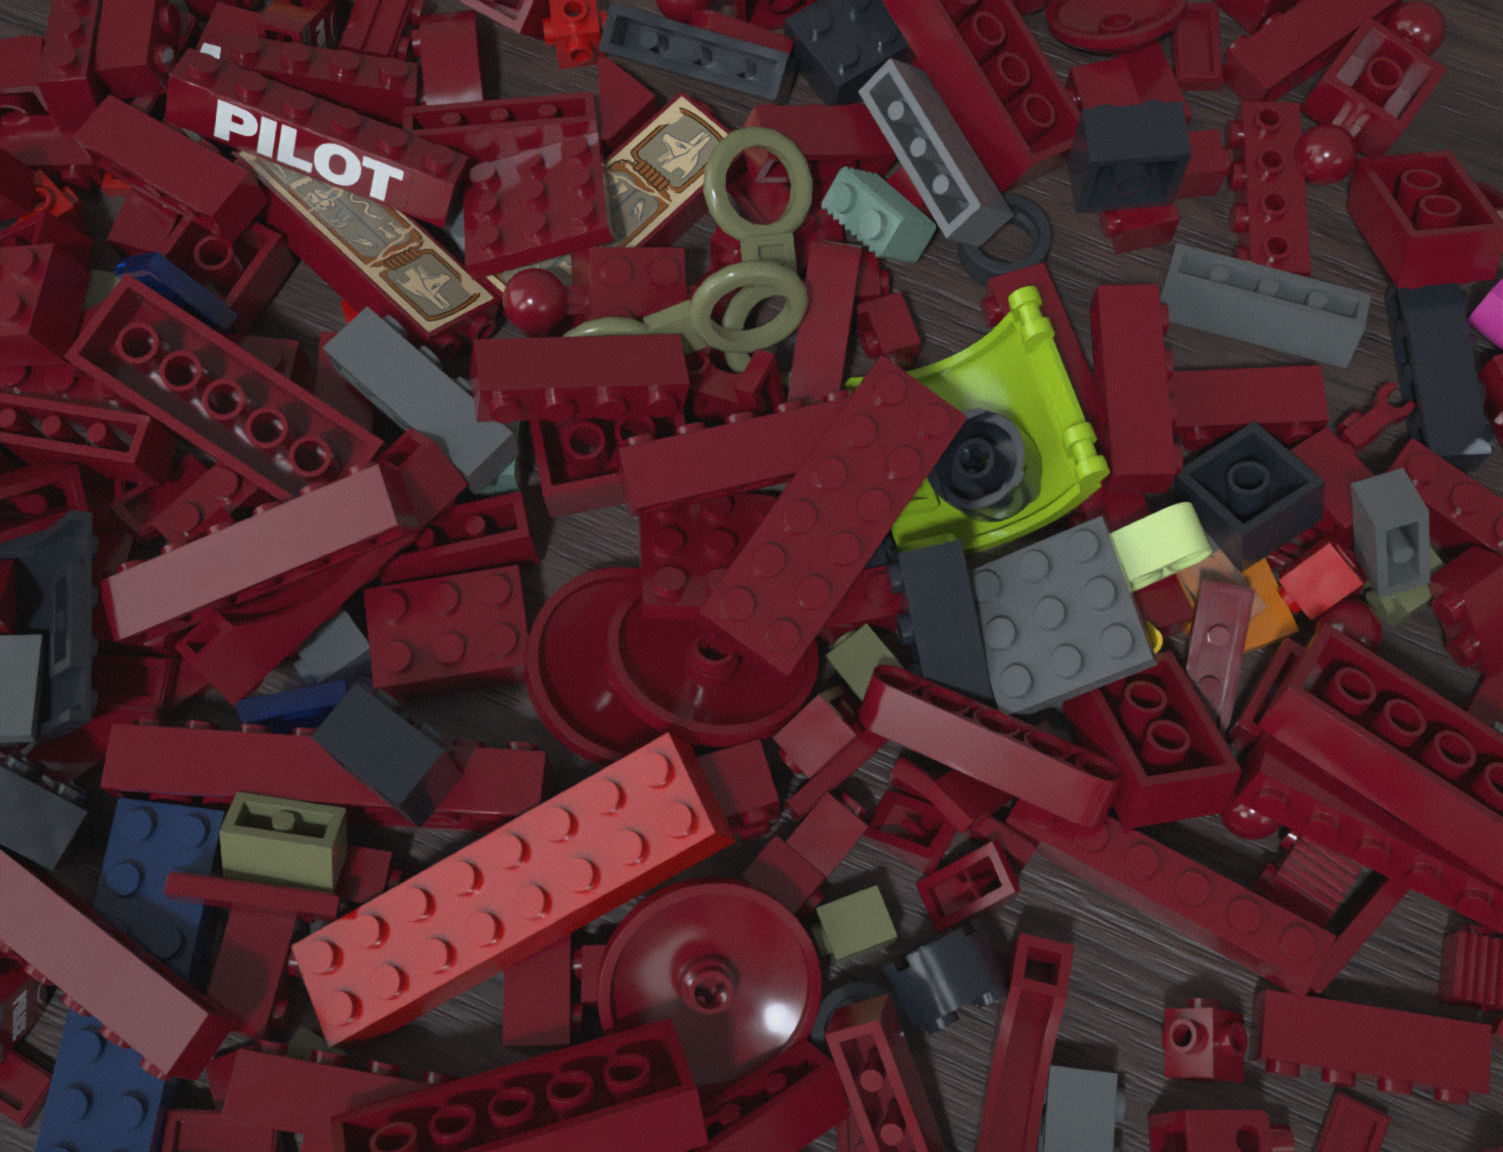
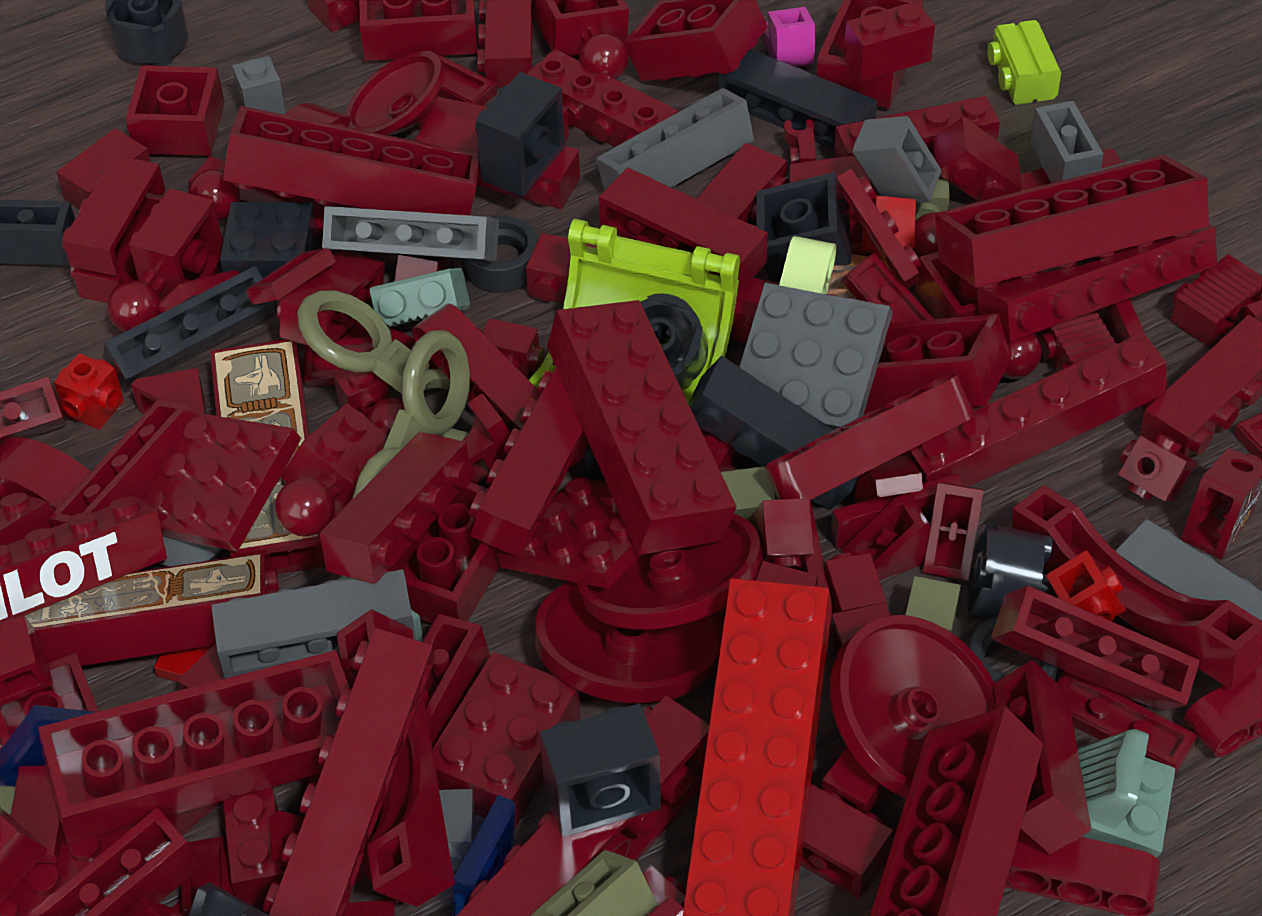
camera: 55 degrees left, 20 degrees down
none -> dark red tile [246,248,336,305]
none -> dark red plate [837,169,921,289]
none -> red brick [1046,550,1126,622]

